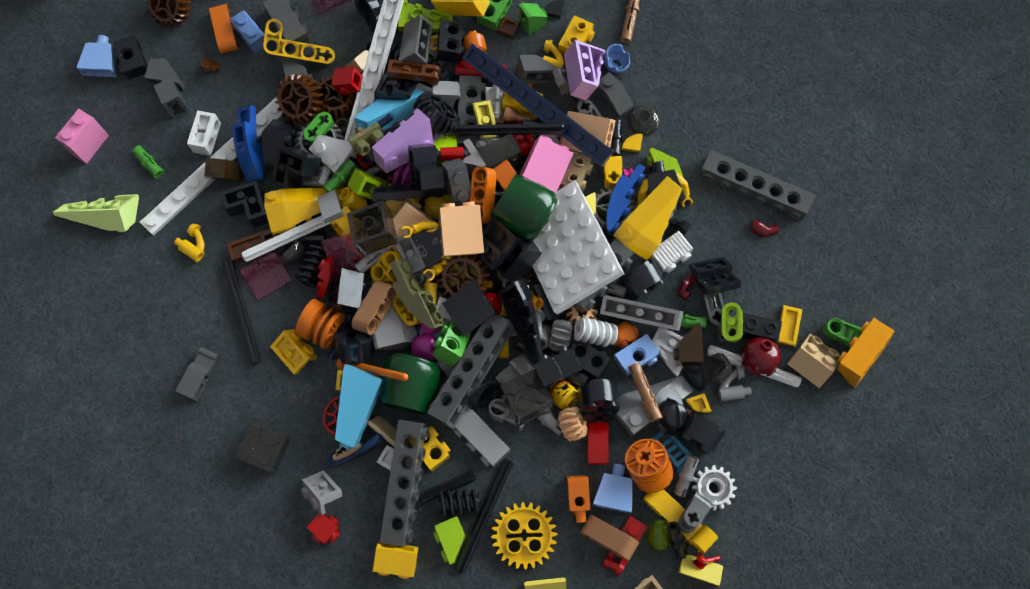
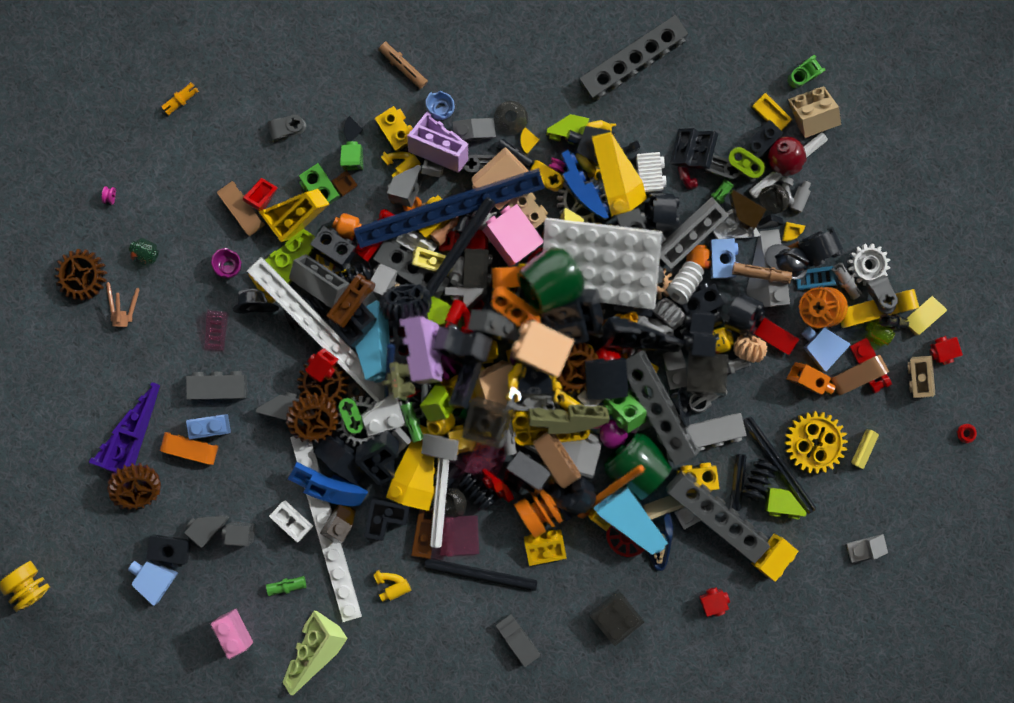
camera: 60 degrees left, 15 degrees up
reddish brown piece [200,59,220,72] -> none
yellow beam [263,19,335,64] -> none
light grey bracket [301,470,342,515] -> none
tan slope [344,50,369,73] -> none
red hand [693,553,720,570] -> none
dark red arm [750,220,779,237] -> none
light orange slope [837,318,895,388] -> none

